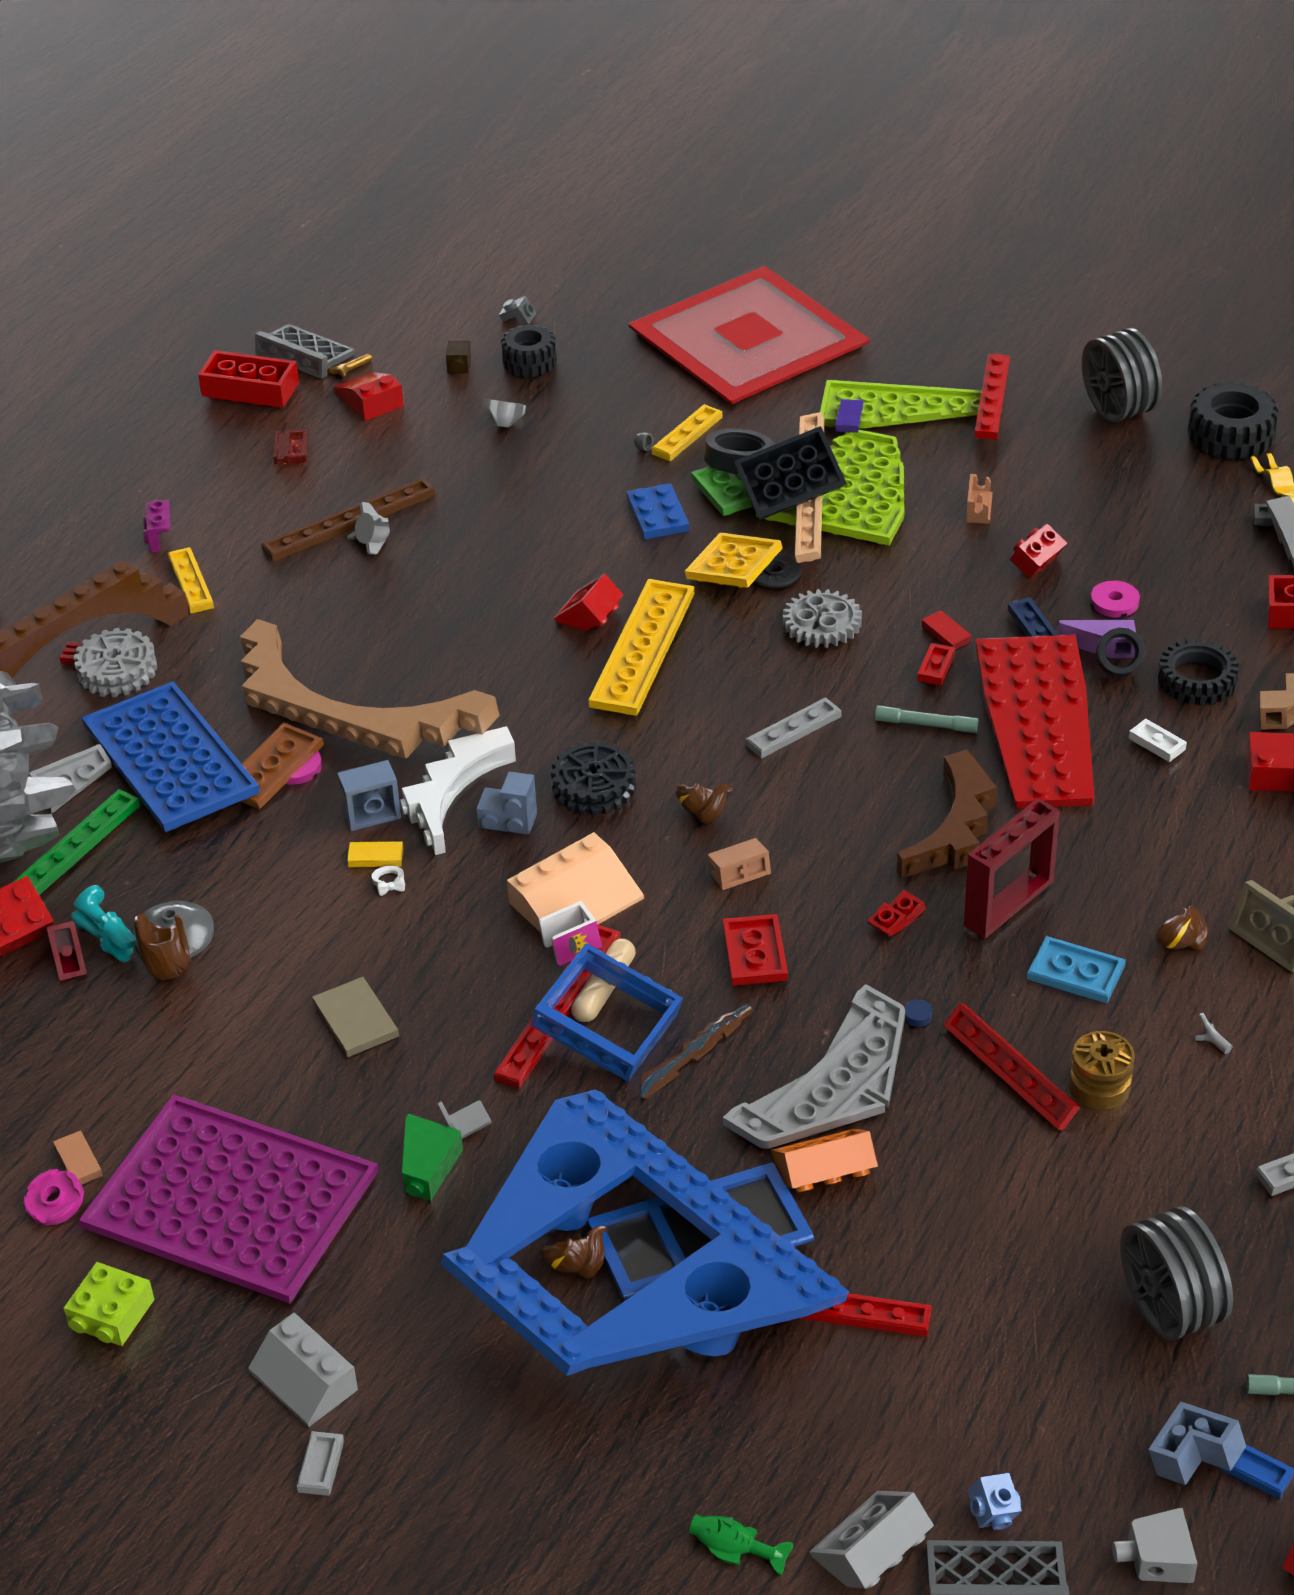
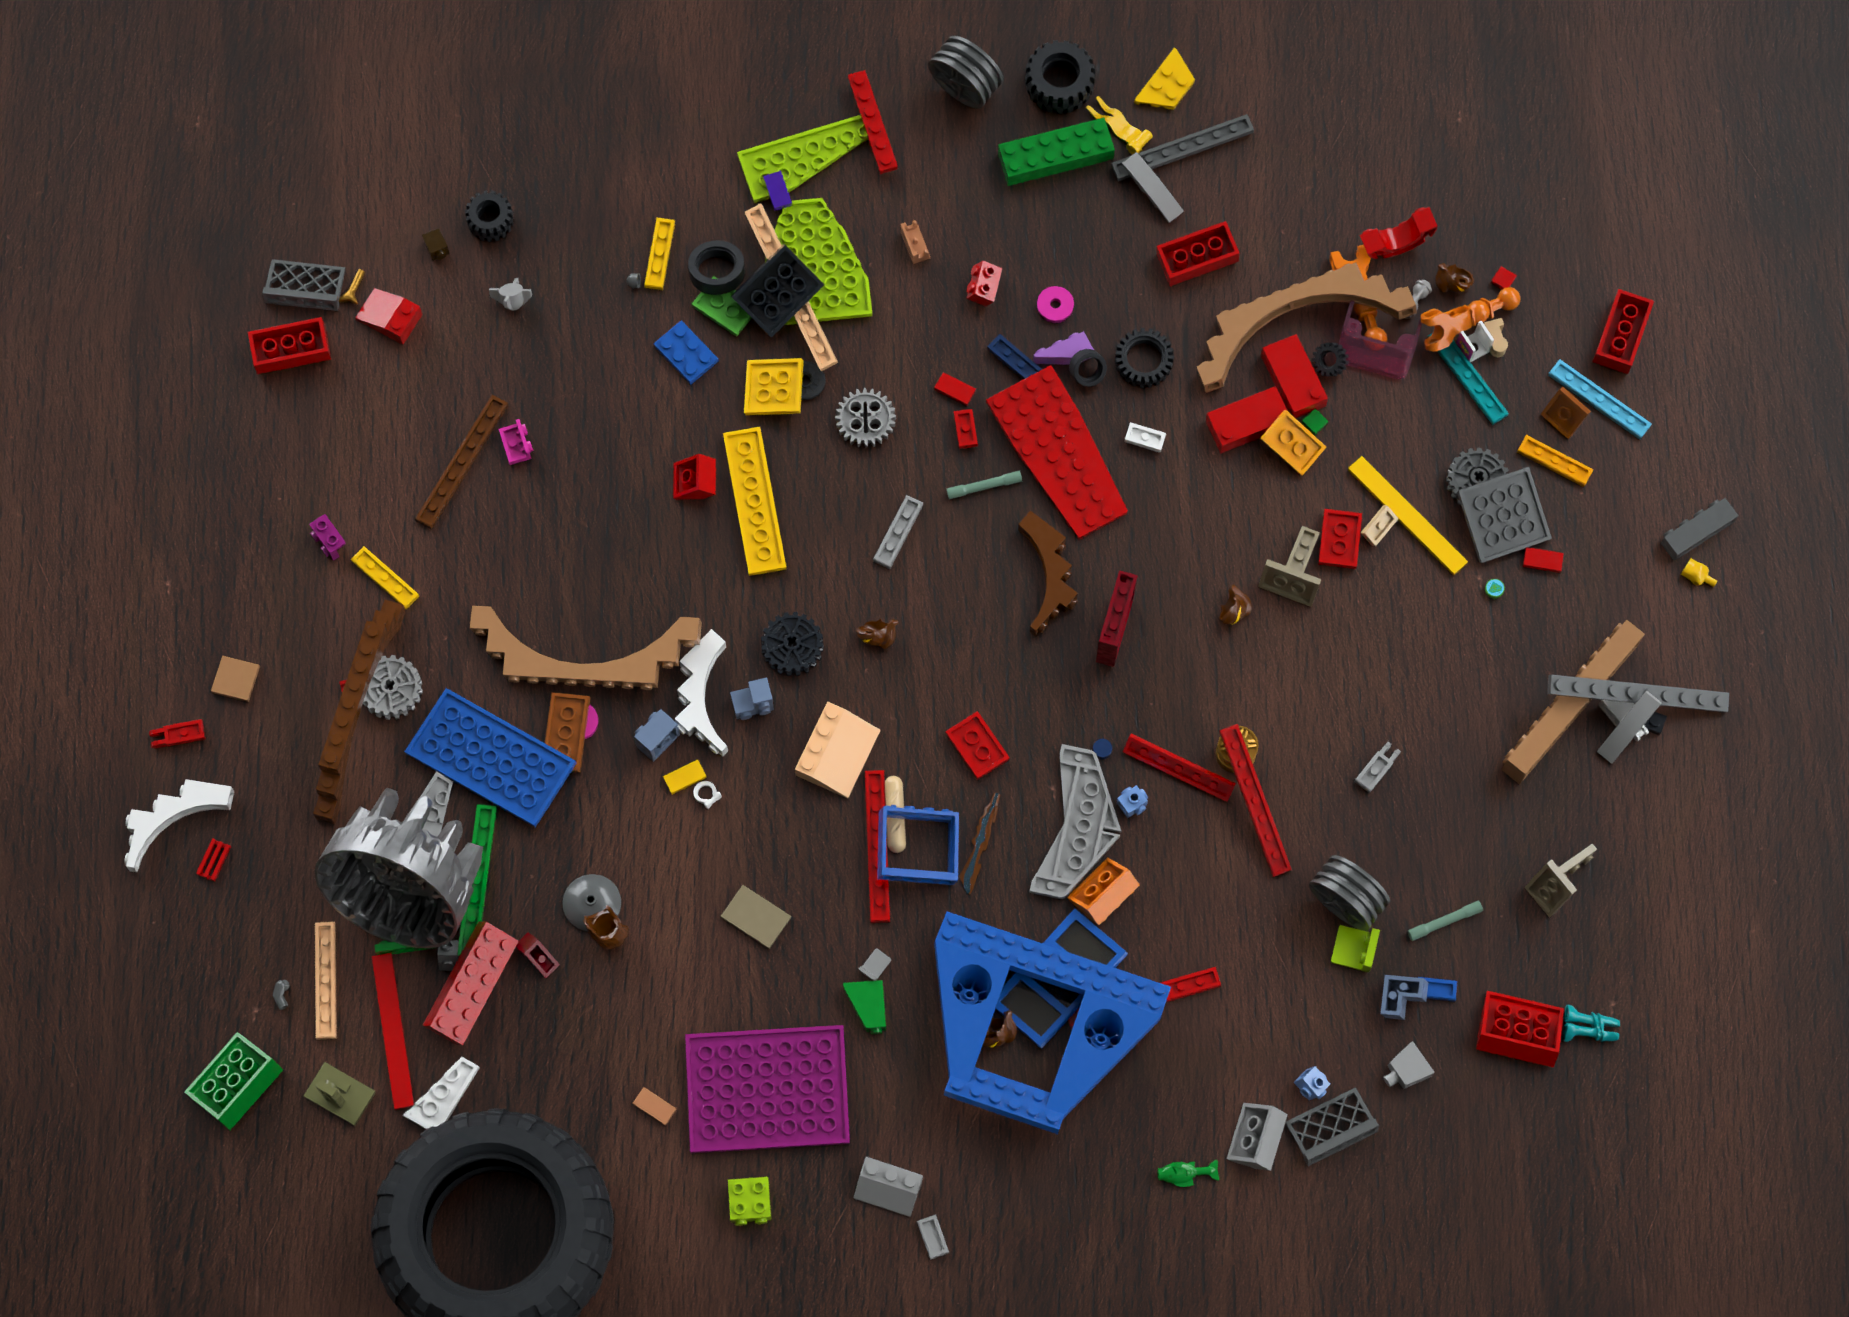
camera: 30 degrees left, 30 degrees up
dark pink tile [23,1169,84,1226] -> none
teal piece [71,885,136,962] -> none
clear red plate [273,429,309,464] -> none
light grey piece [347,502,390,555] -> none
dark grey bracket [499,296,536,325] -> none
piece [538,901,602,966] -> none
baseplate [628,266,870,405] -> none
nougat hinge [708,838,771,890] -> none
red slope [868,890,926,937] -> none
dark azure tile [1027,936,1126,1004] -> none
light grey bar [1195,1013,1233,1054] -> none
none -> dark pink bracket [499,419,533,465]
none -> green brick [998,117,1115,186]
none -> medium blue brick [1117,785,1148,818]
none -> red tile [1219,724,1292,877]
none -> lime bracket [1331,925,1380,972]

